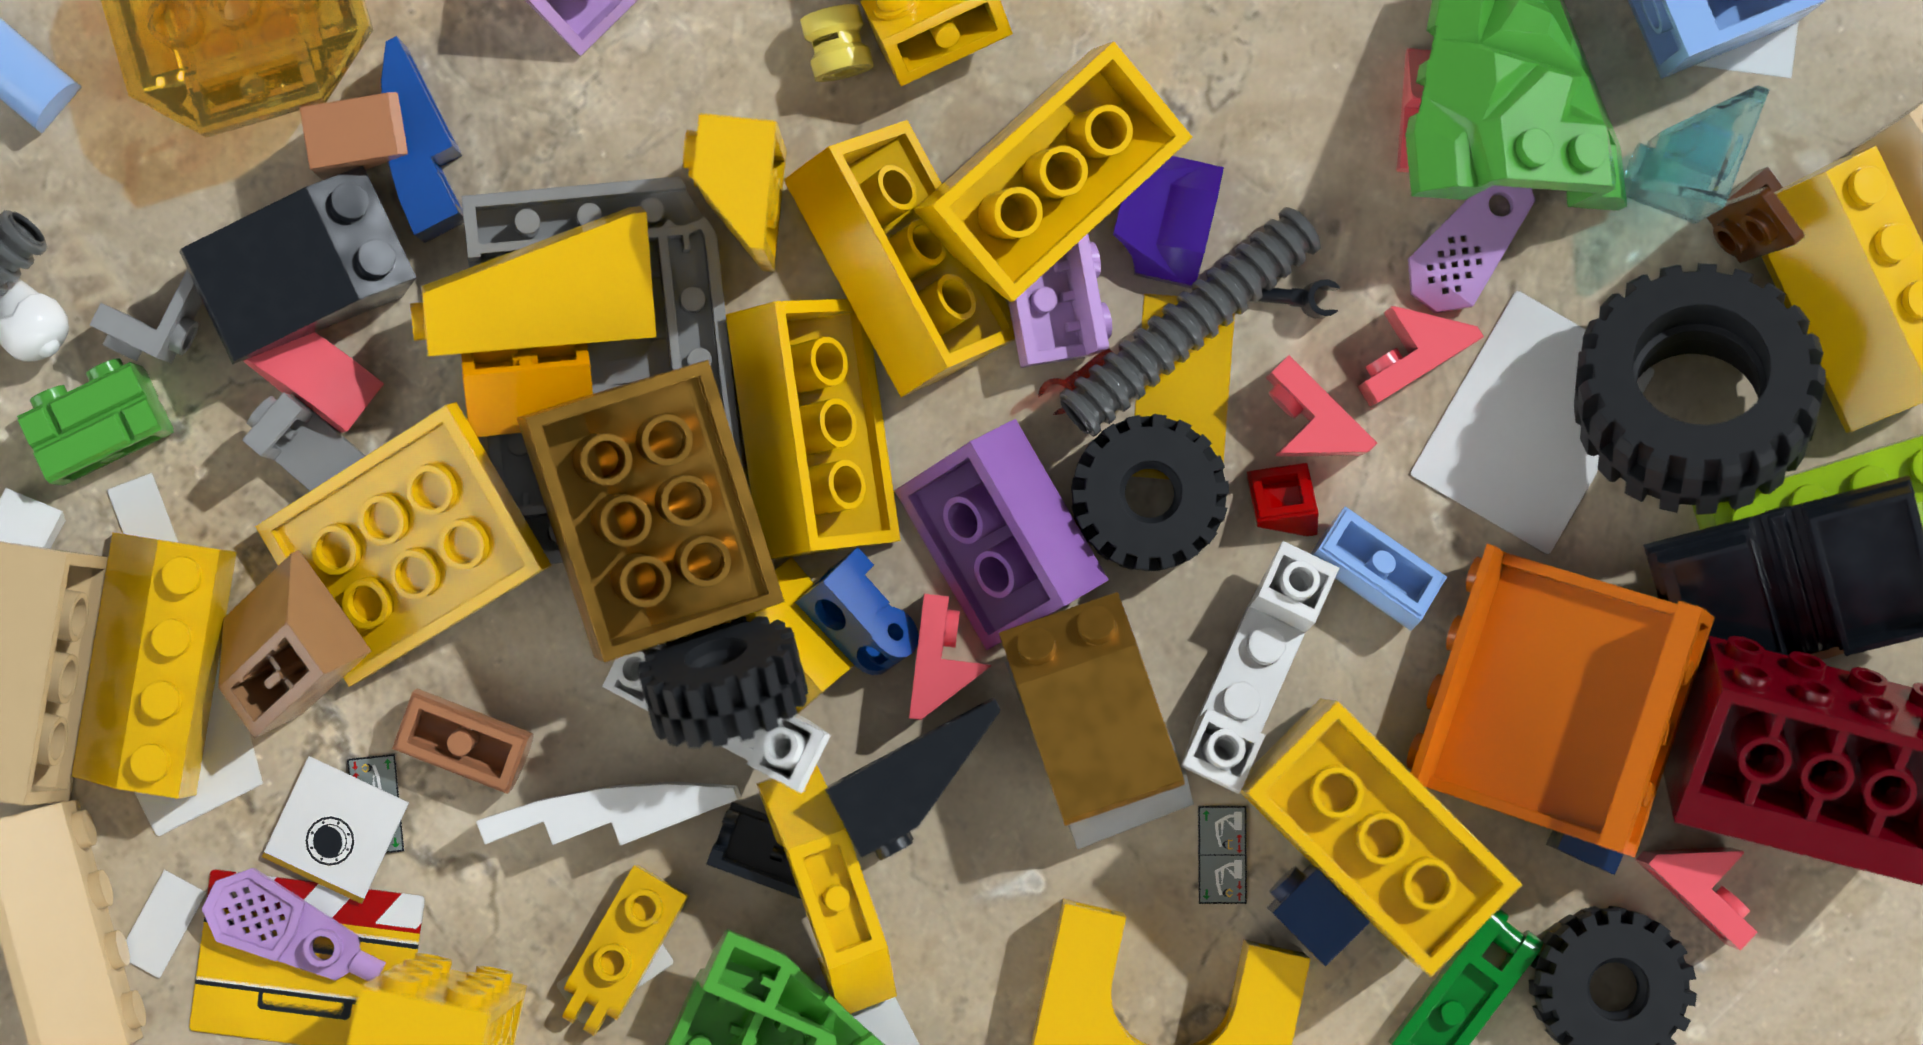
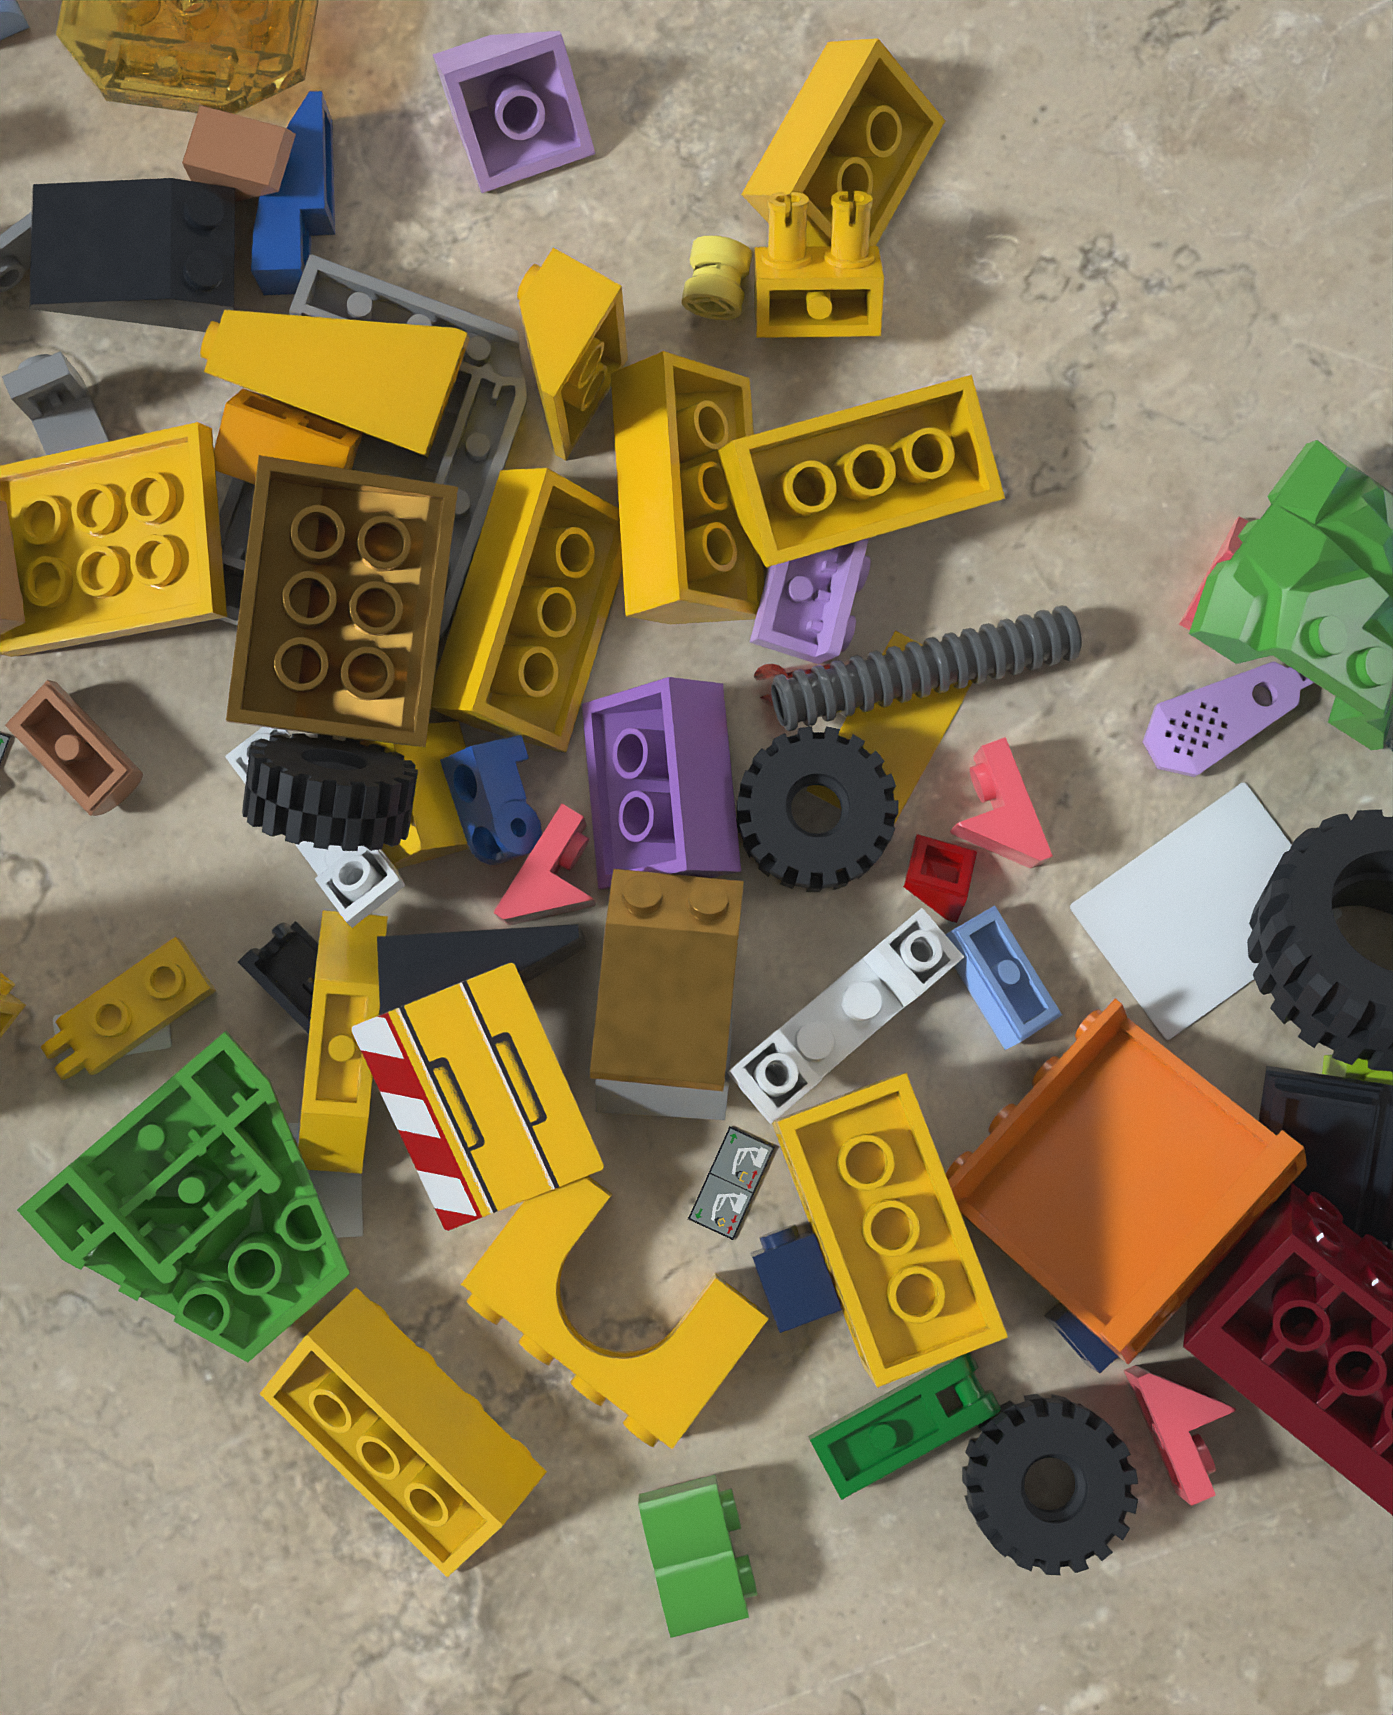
camera: 25 degrees right, 5 degrees down
coral slope [243,332,384,433] -> none
white slope [476,782,742,846] -> none
dark purple slope [1113,156,1224,289] -> none
black hand [1257,279,1340,319] -> none
coral slope [1357,306,1484,407] -> none
none -> yellow sticker [352,963,604,1231]

